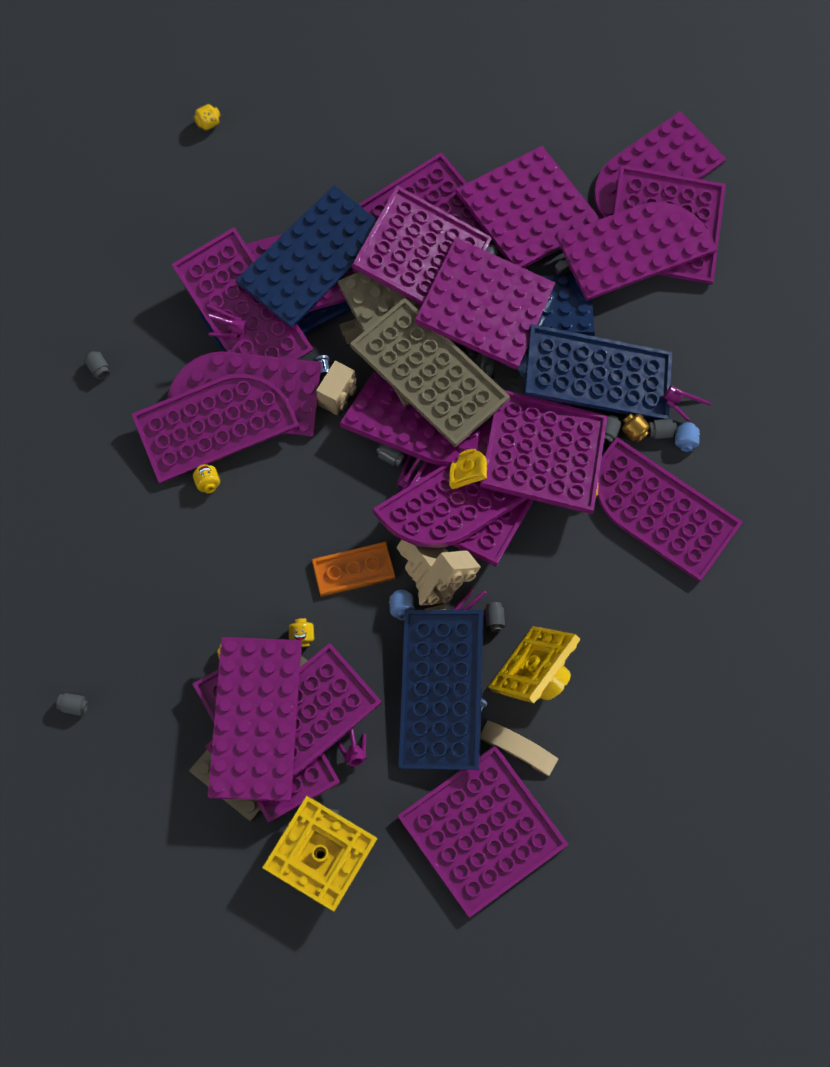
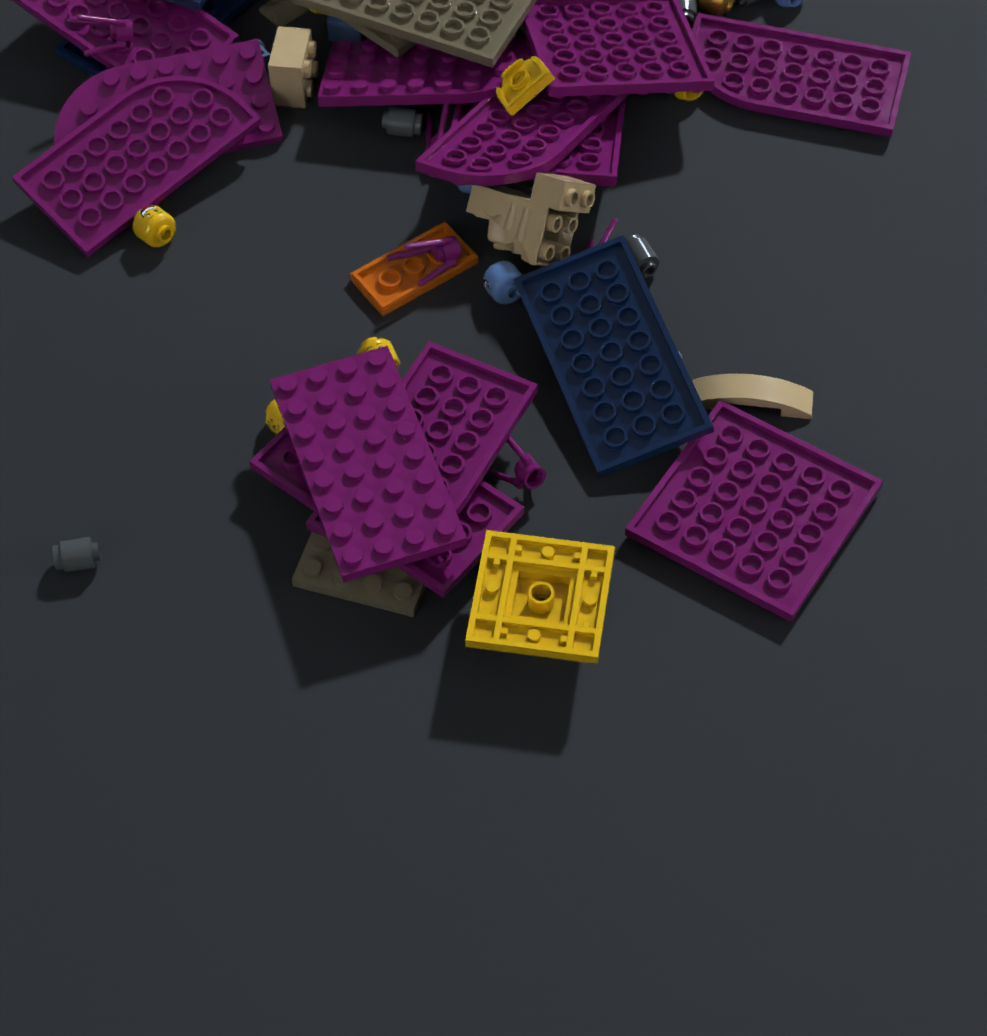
camera: 20 degrees left, 15 degrees down
yellow piece [488,626,580,703] -> none
none -> magenta plant [387,236,462,286]

